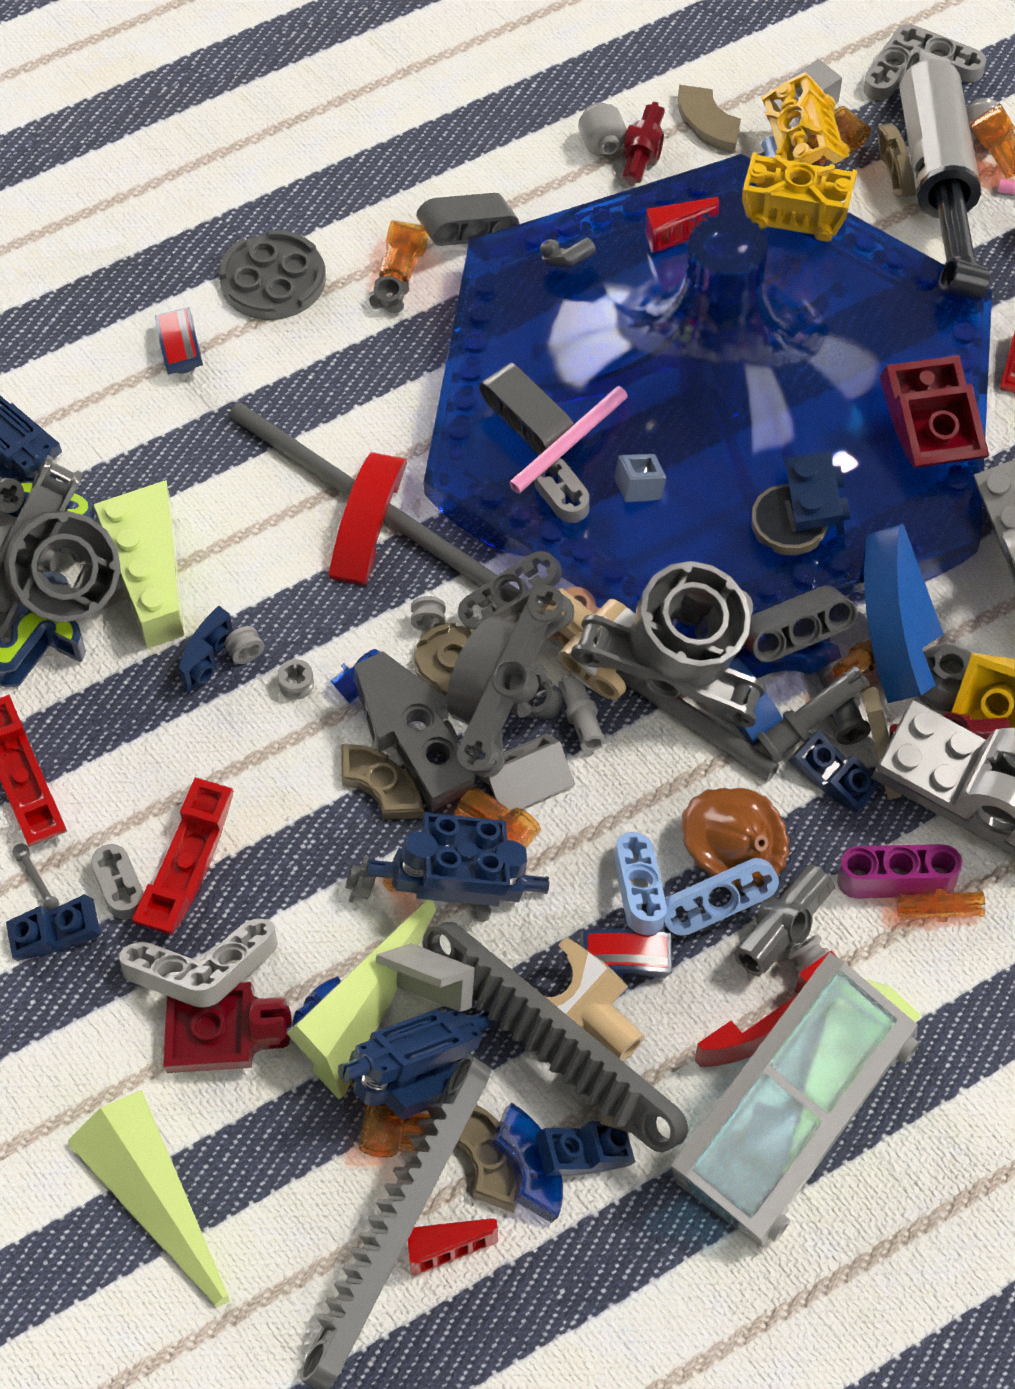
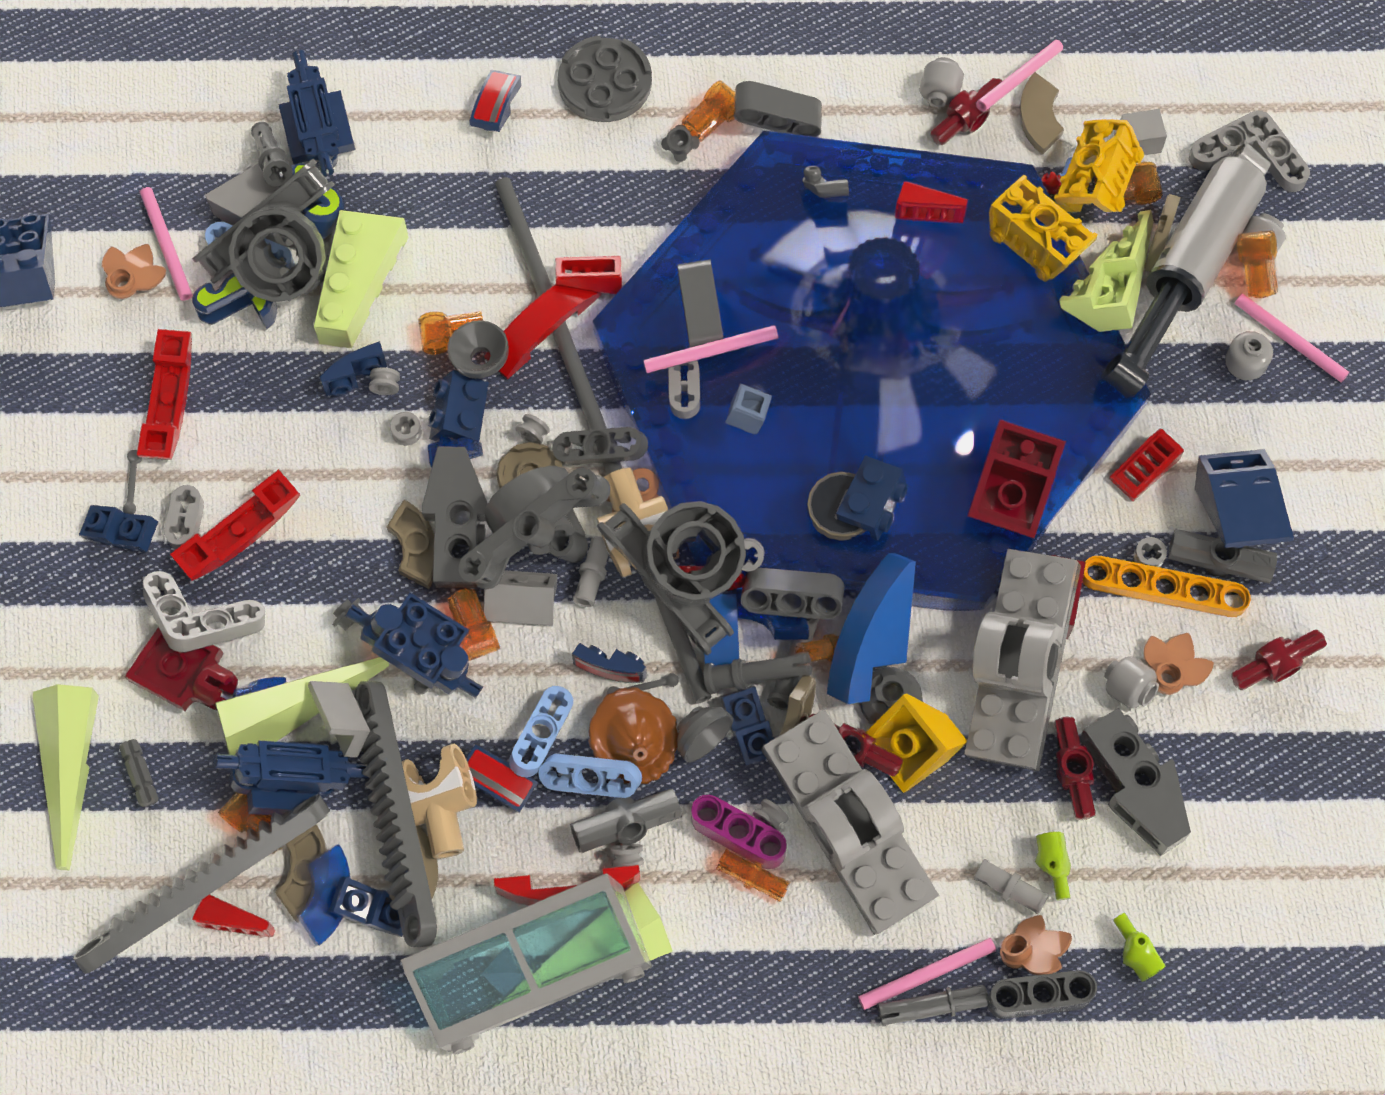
camera: 30 degrees right, 10 degrees up
none -> dark grey axle [119,739,159,807]
none -> clear orange piece [418,311,483,355]
none -> dark blue bracket [428,369,489,446]
none -> dark grey piece [447,320,509,379]
none -> red slope [555,256,622,295]
none -> dark blue slope [572,643,647,683]
none -> dark grey hinge [607,673,679,694]
none -> dark grey piece [677,706,733,762]
none -> light grey bush [753,799,789,831]
none -> bright pink piece [976,40,1063,112]
none -> yellowish green wedge [1059,210,1154,332]

